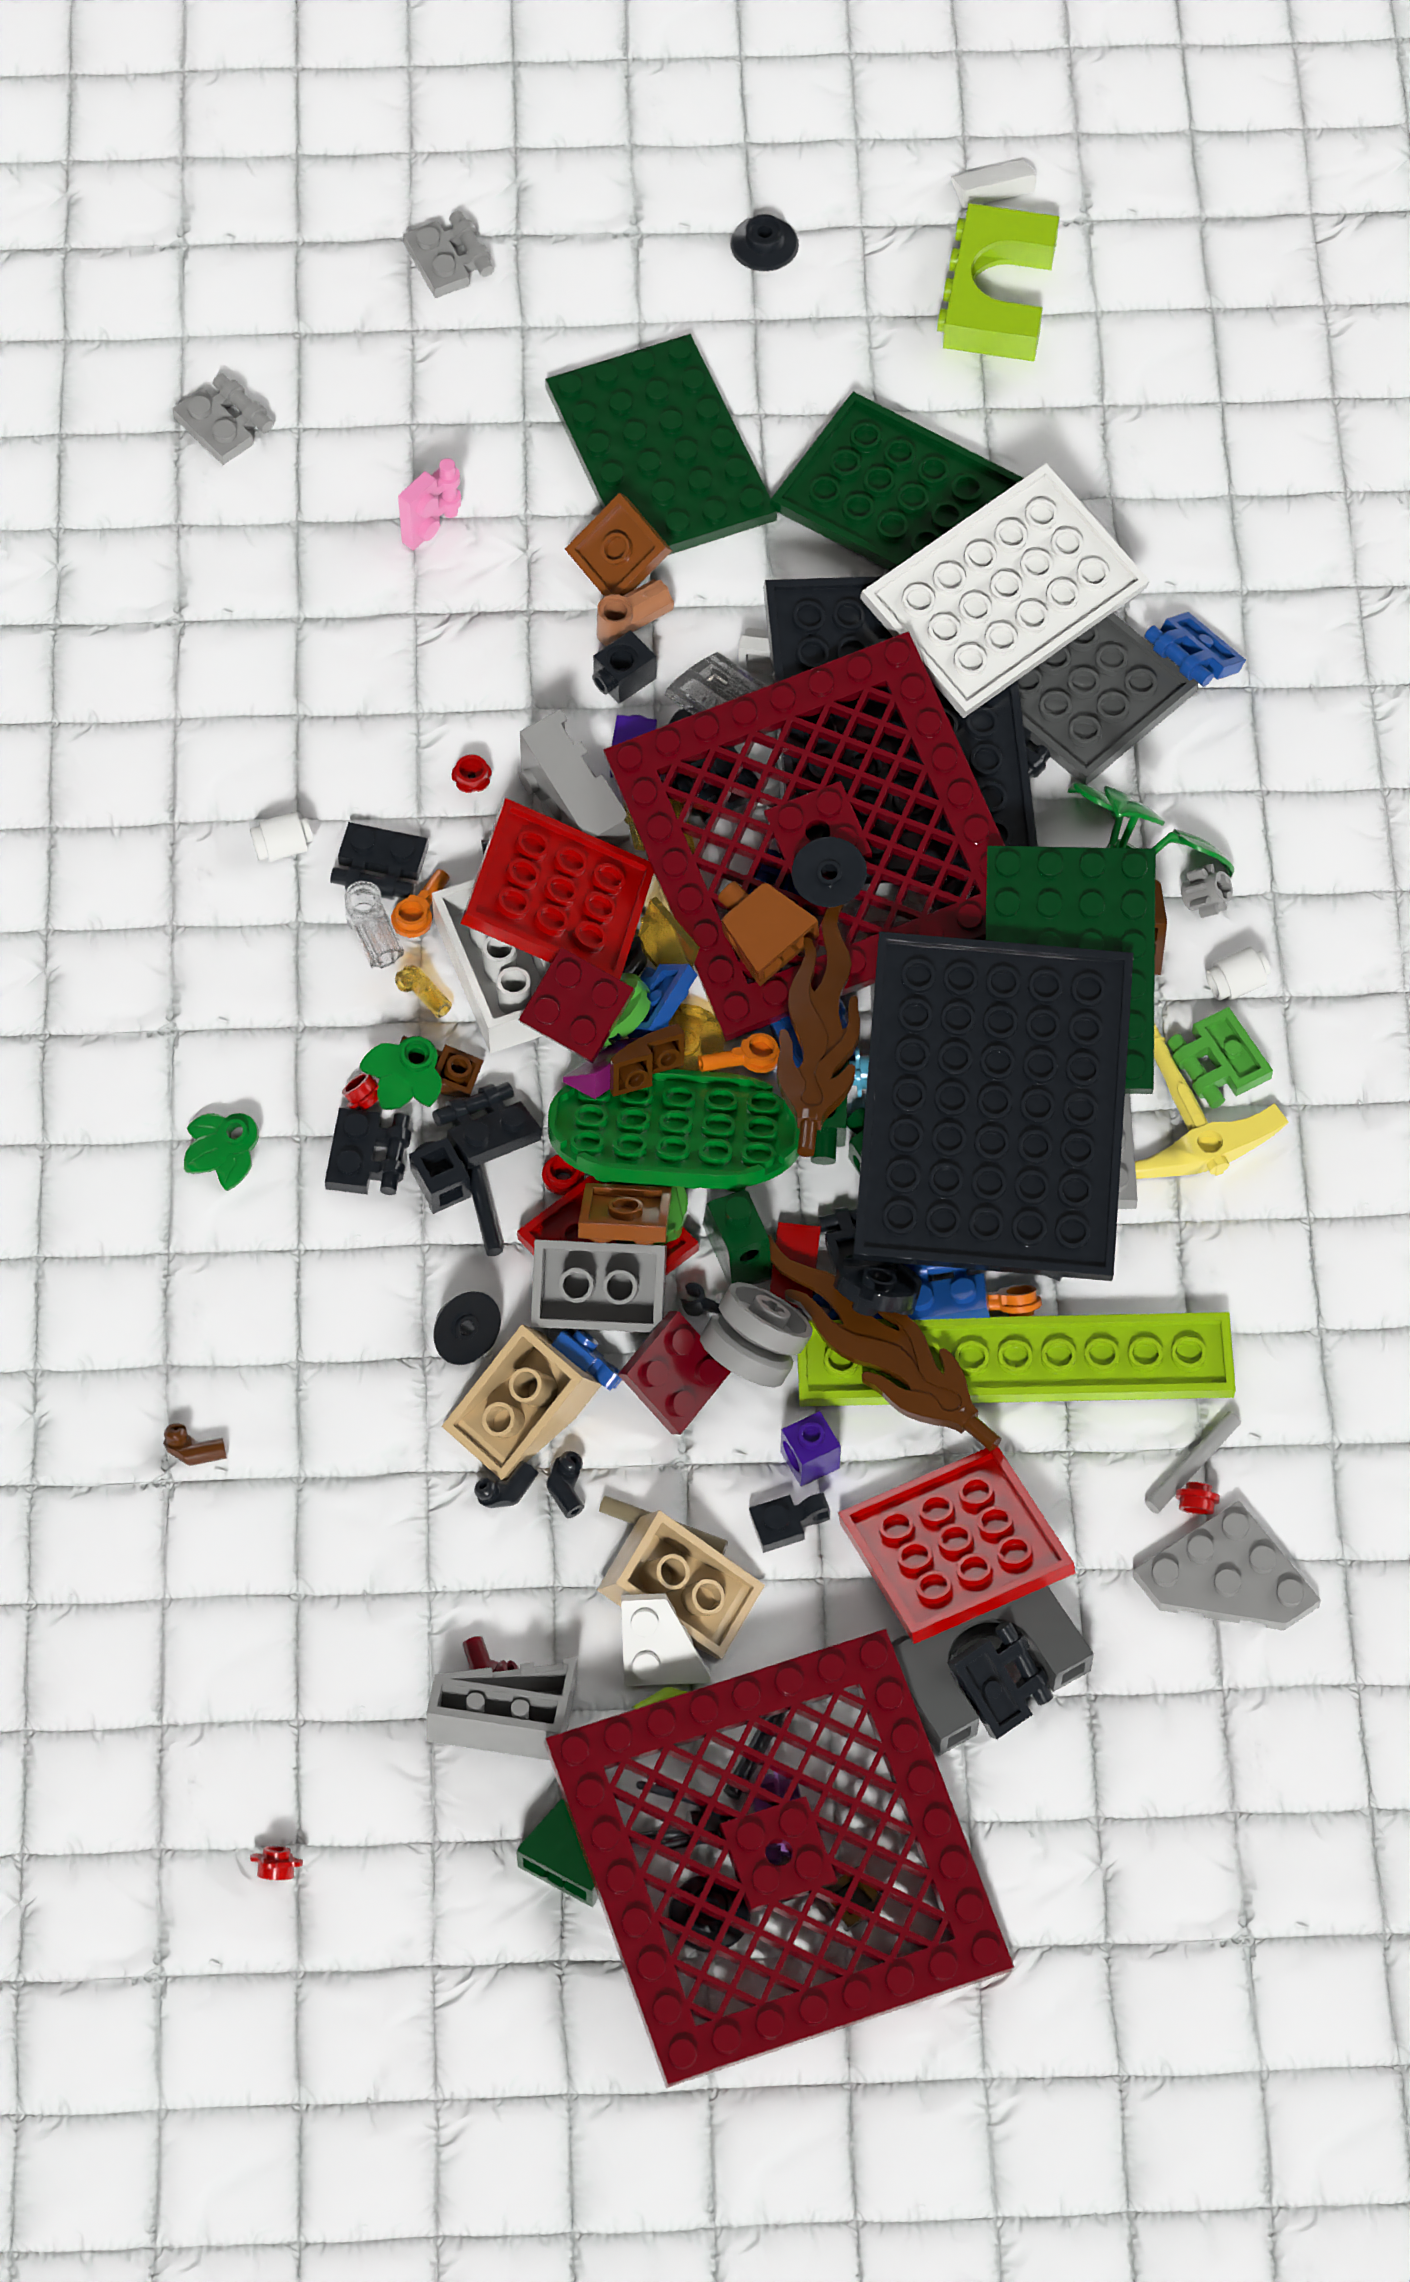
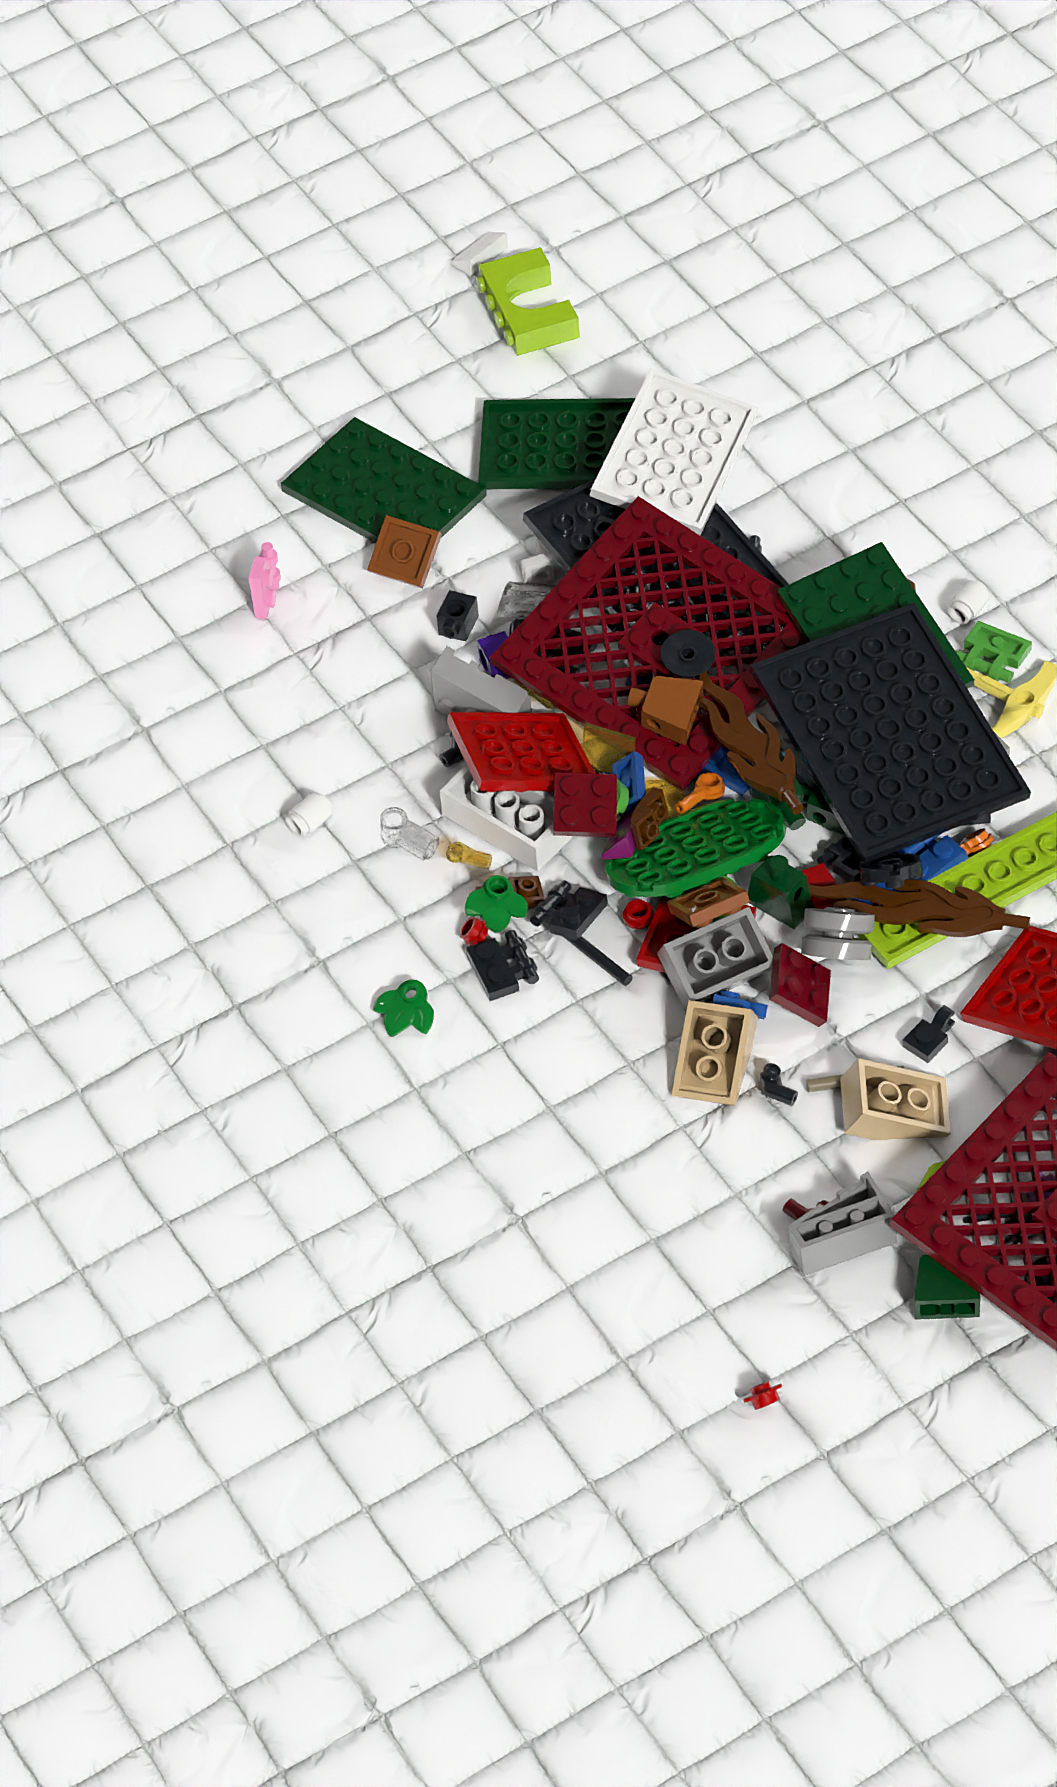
camera: 25 degrees left, 10 degrees down
reddish brown arm [163,1423,227,1466] -> none
light grey plate [172,373,274,465] -> none
black plate [330,822,429,900] -> none
orange plate [391,869,450,938] -> none
light grey plate [403,211,494,298] -> none
black brick [409,1137,471,1214] -> none
black piece [433,1291,501,1365] -> none
red plate [451,755,492,793] -> none
black arm [474,1461,539,1508] -> none
nougat piece [596,579,674,646] -> none
white wing [621,1593,711,1686] -> none
black hand [680,1282,722,1316] -> none
black piece [730,214,799,271] -> none
dark purple brick [780,1411,841,1487] -> none
dark grey plate [1018,613,1198,785] -> none
green plant [1068,782,1235,877] -> none
blue plate [1144,612,1246,687] -> none
light grey gear [1181,864,1233,918] -> none

